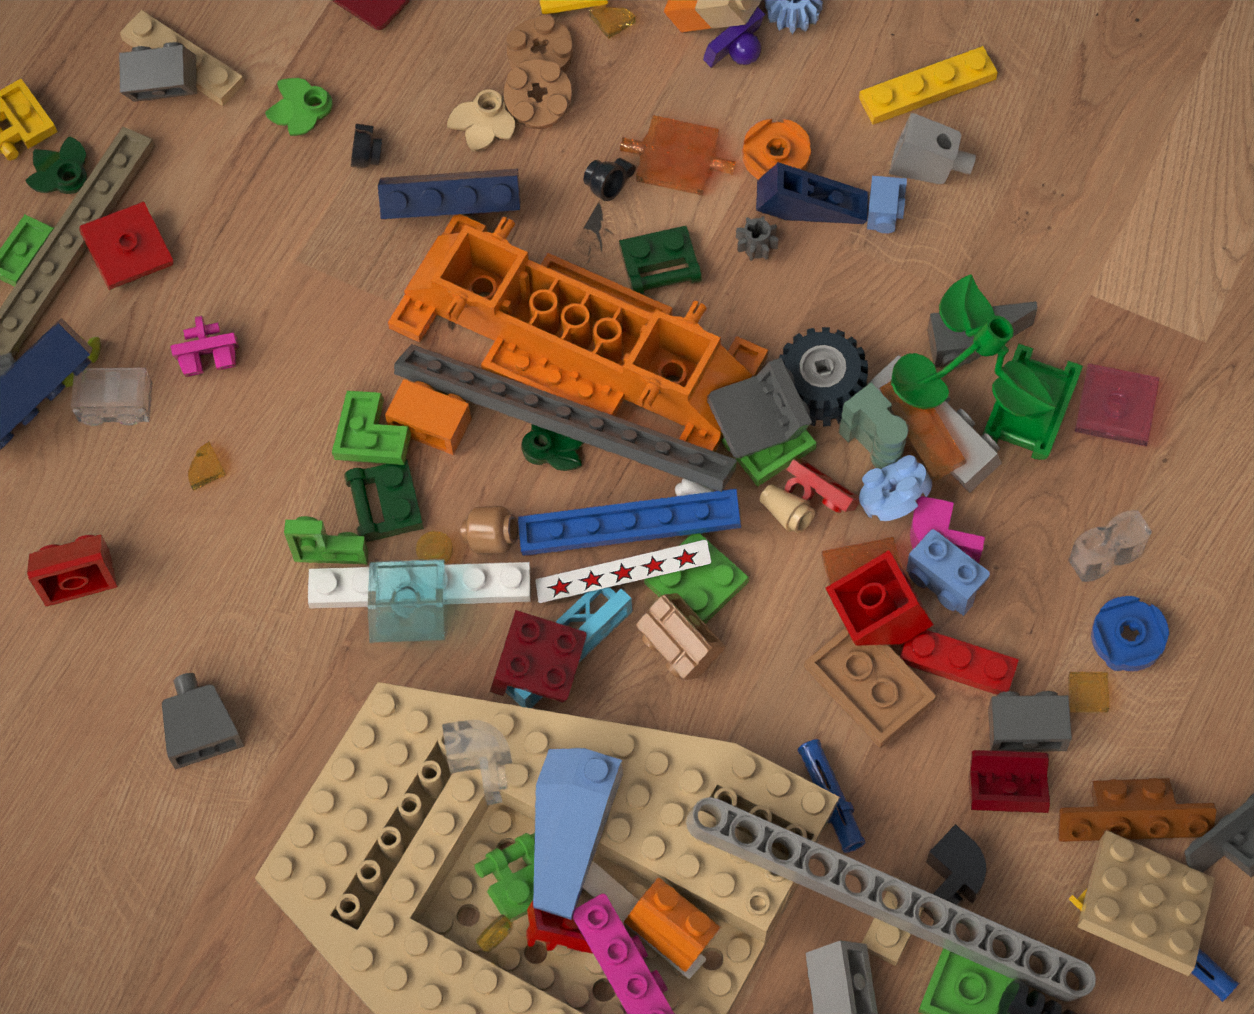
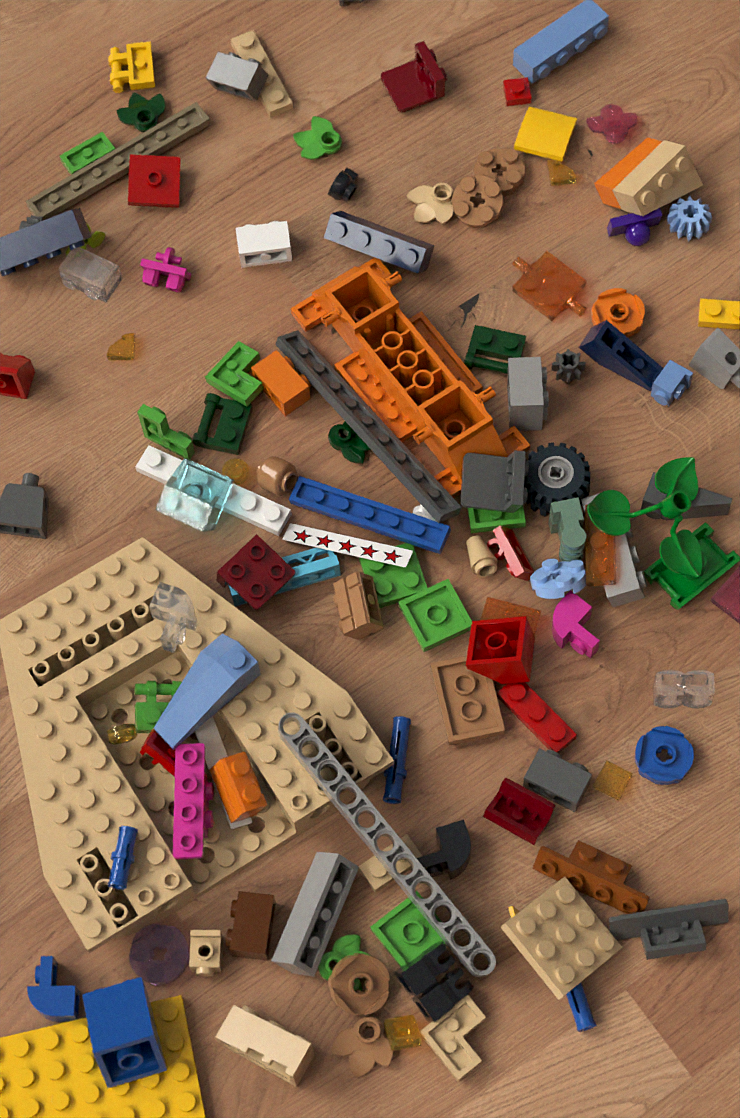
camera: 30 degrees right, 0 degrees up
black piece [583,158,636,201] -> none
medium blue bracket [906,529,990,616] -> none
none -> white brick [236,221,292,268]
none -> bright green plate [398,579,472,652]
none -> light grey brick [507,357,549,431]

